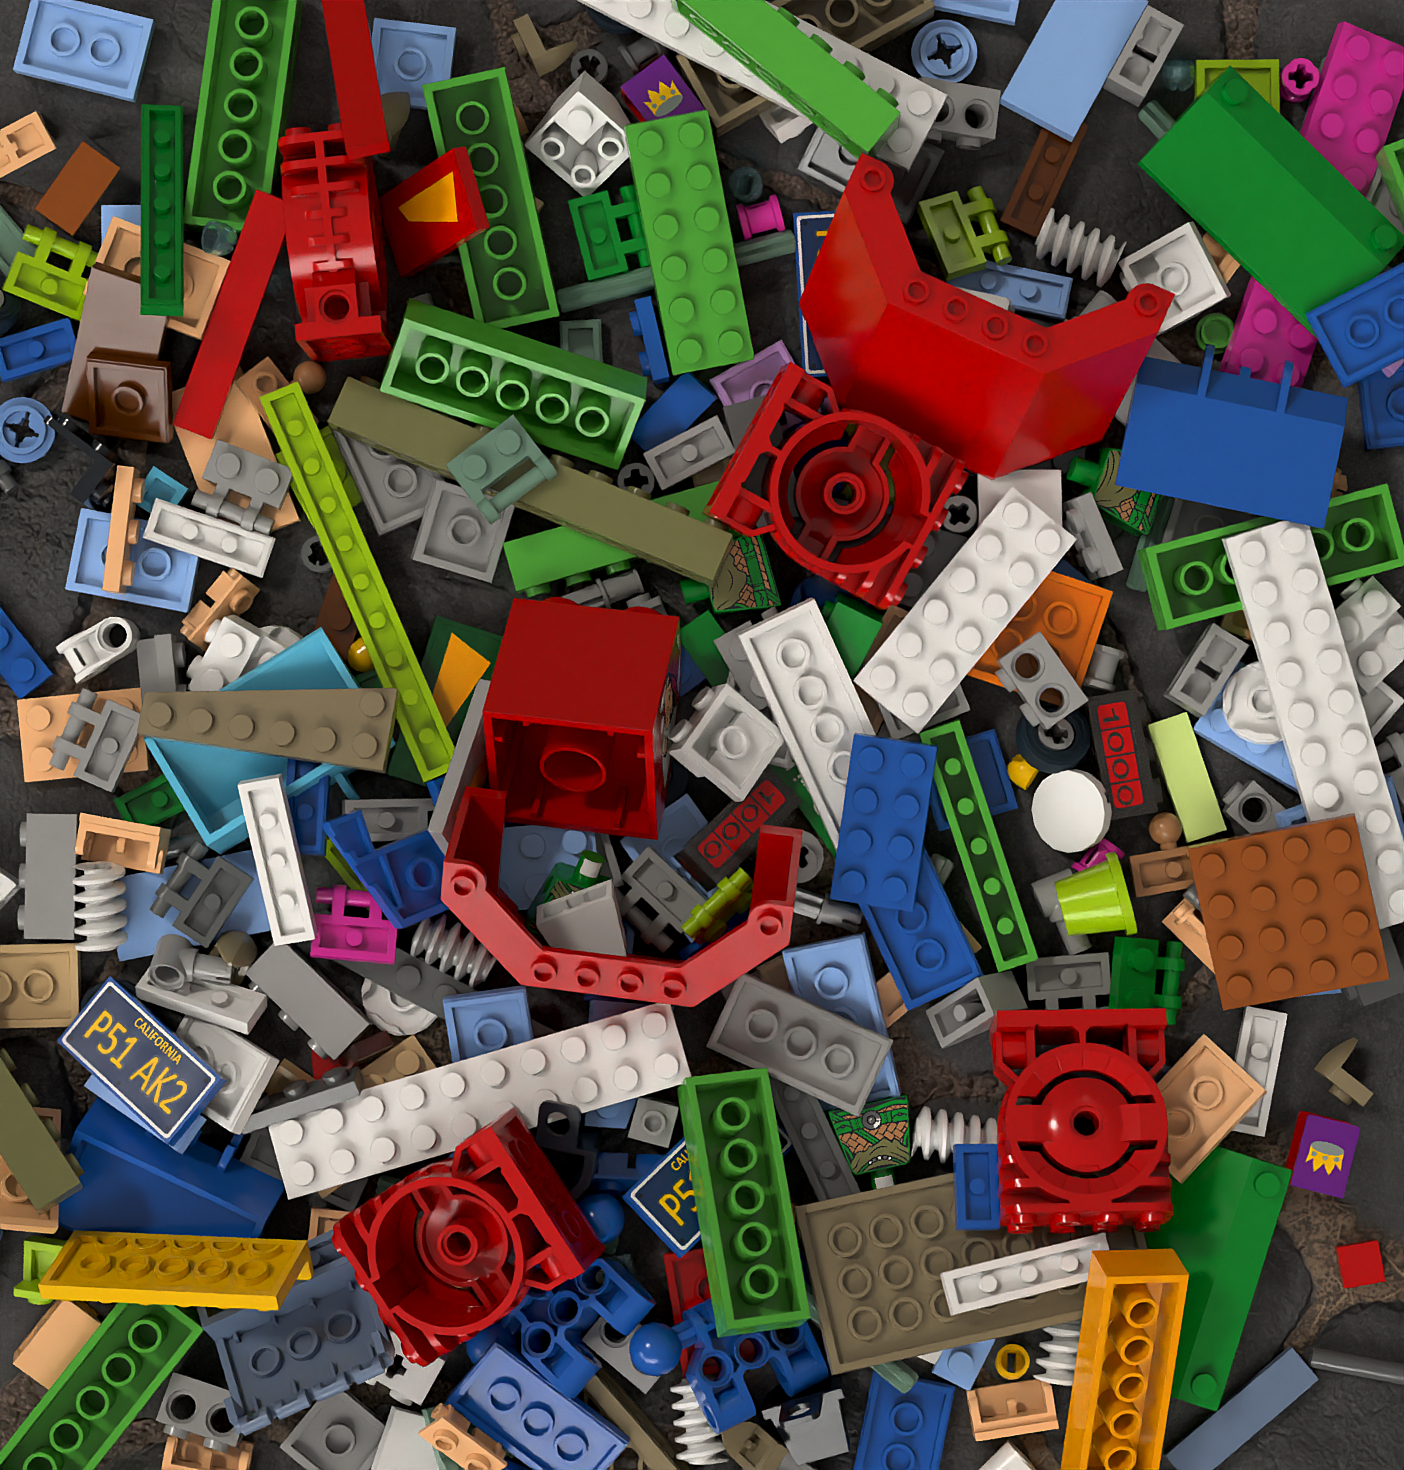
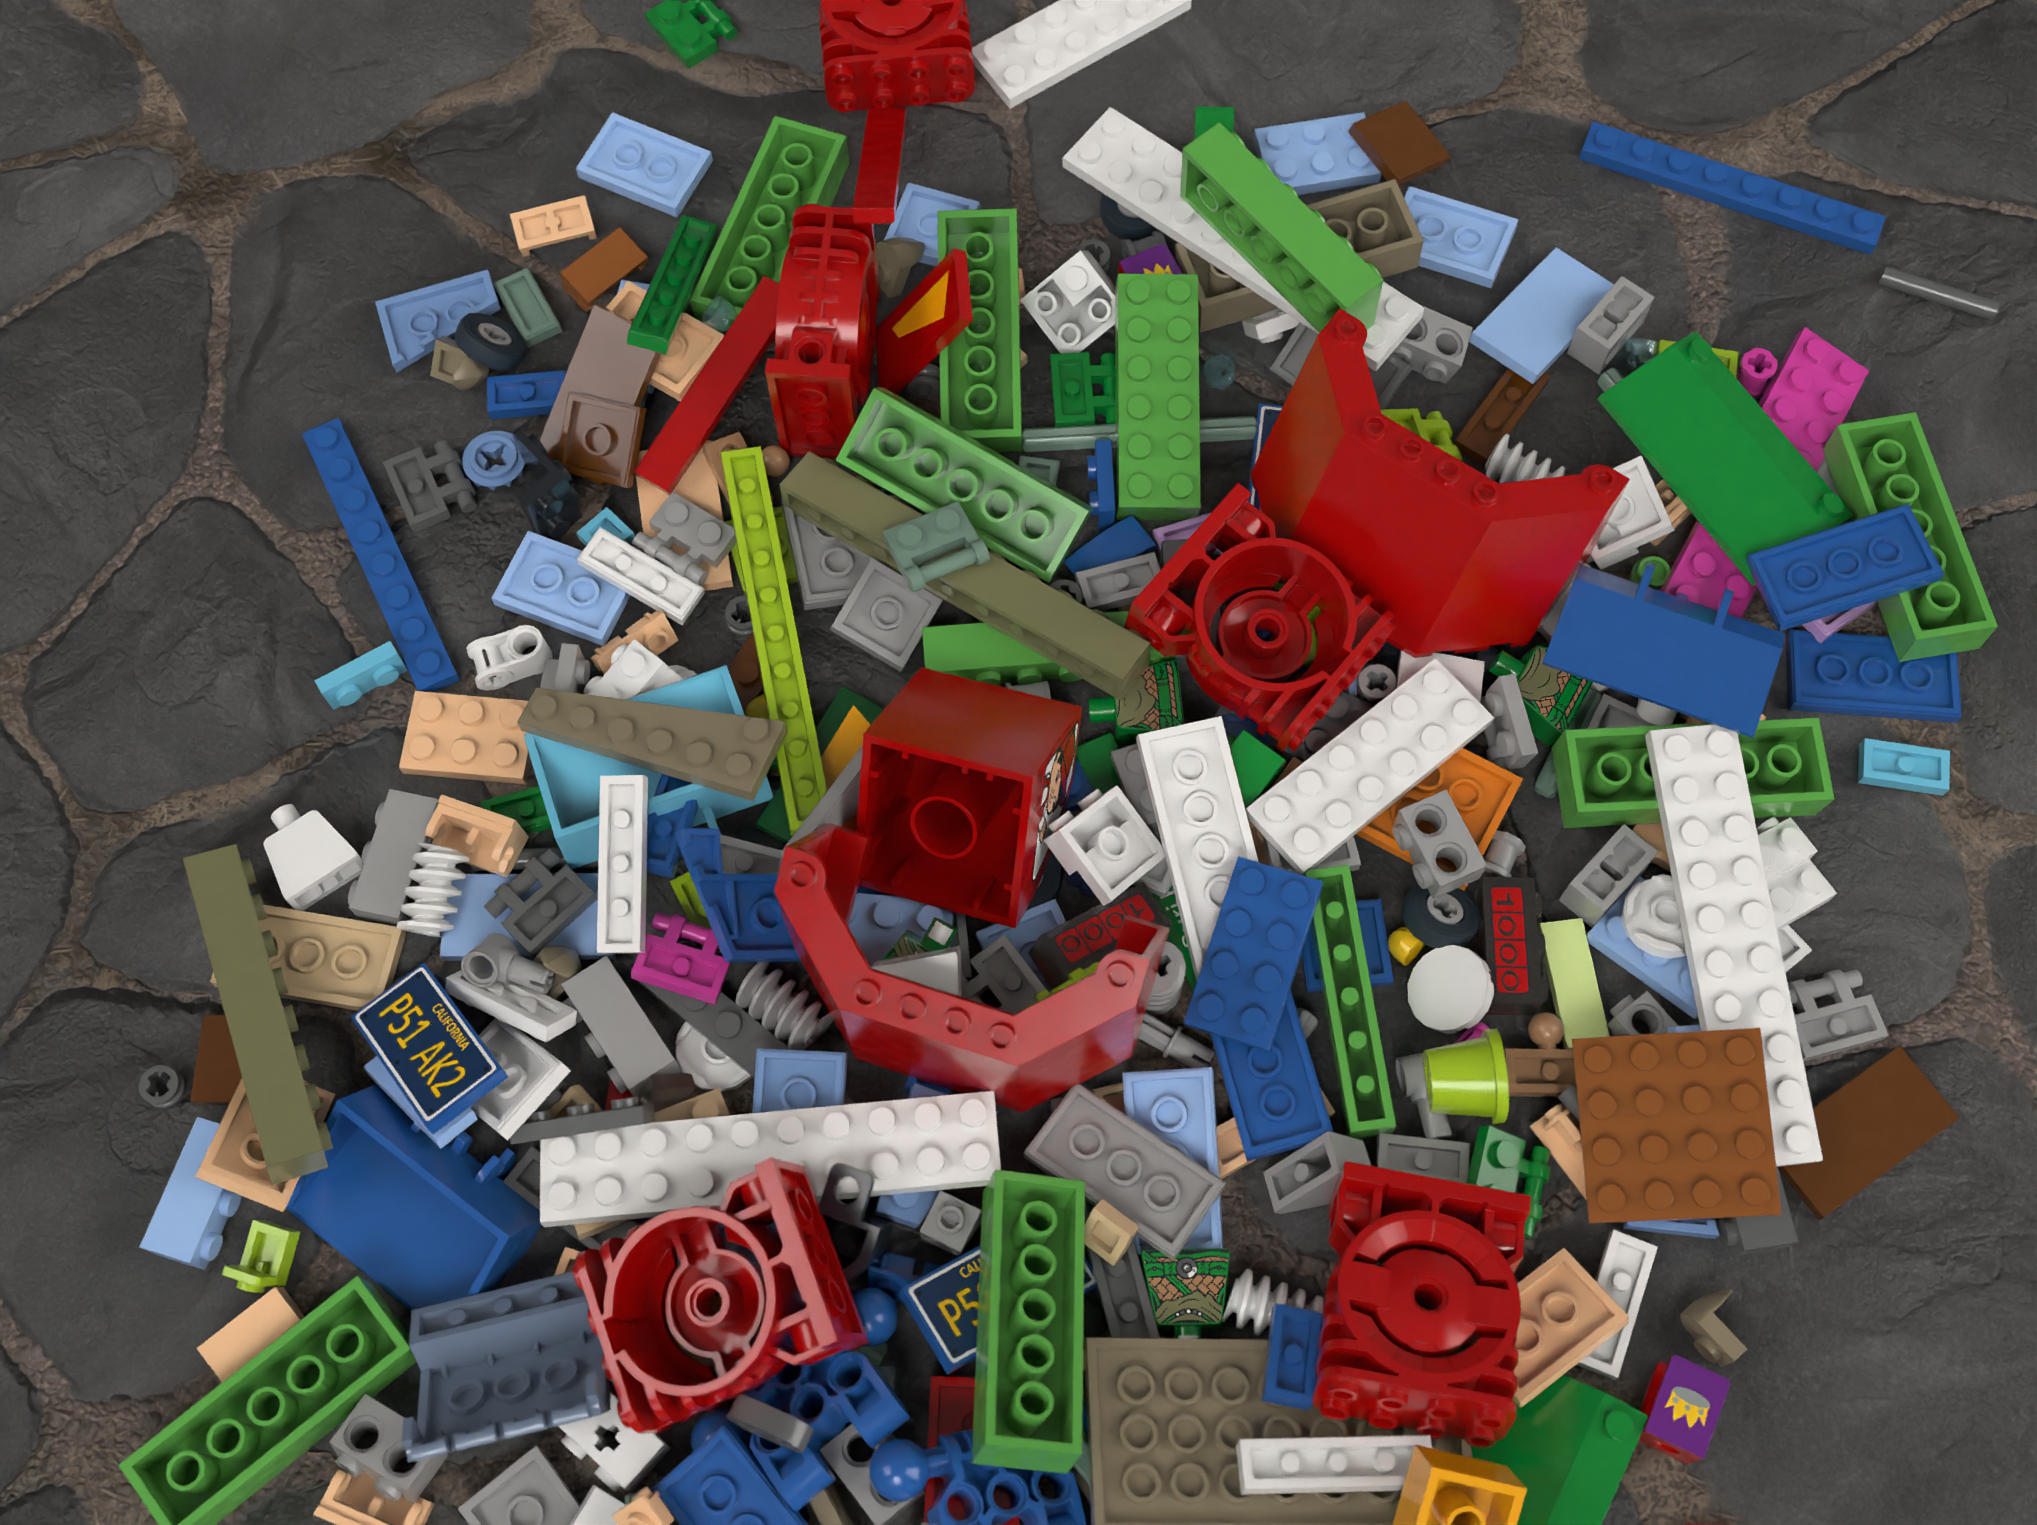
camera: 10 degrees right, 20 degrees down
lime plate [2,224,98,321] -> none
yellow bracket [38,1230,314,1311] -> none
light grey plate [49,688,140,793] -> none
light nougat plate [102,465,145,595] -> none
dark tan plate [510,14,578,77] -> none
dark pink bush [736,194,785,241] -> none
light blue gear [911,20,977,83] -> none
none -> dark grey beam [726,1394,814,1454]
none -> tan plate [1084,1199,1140,1266]

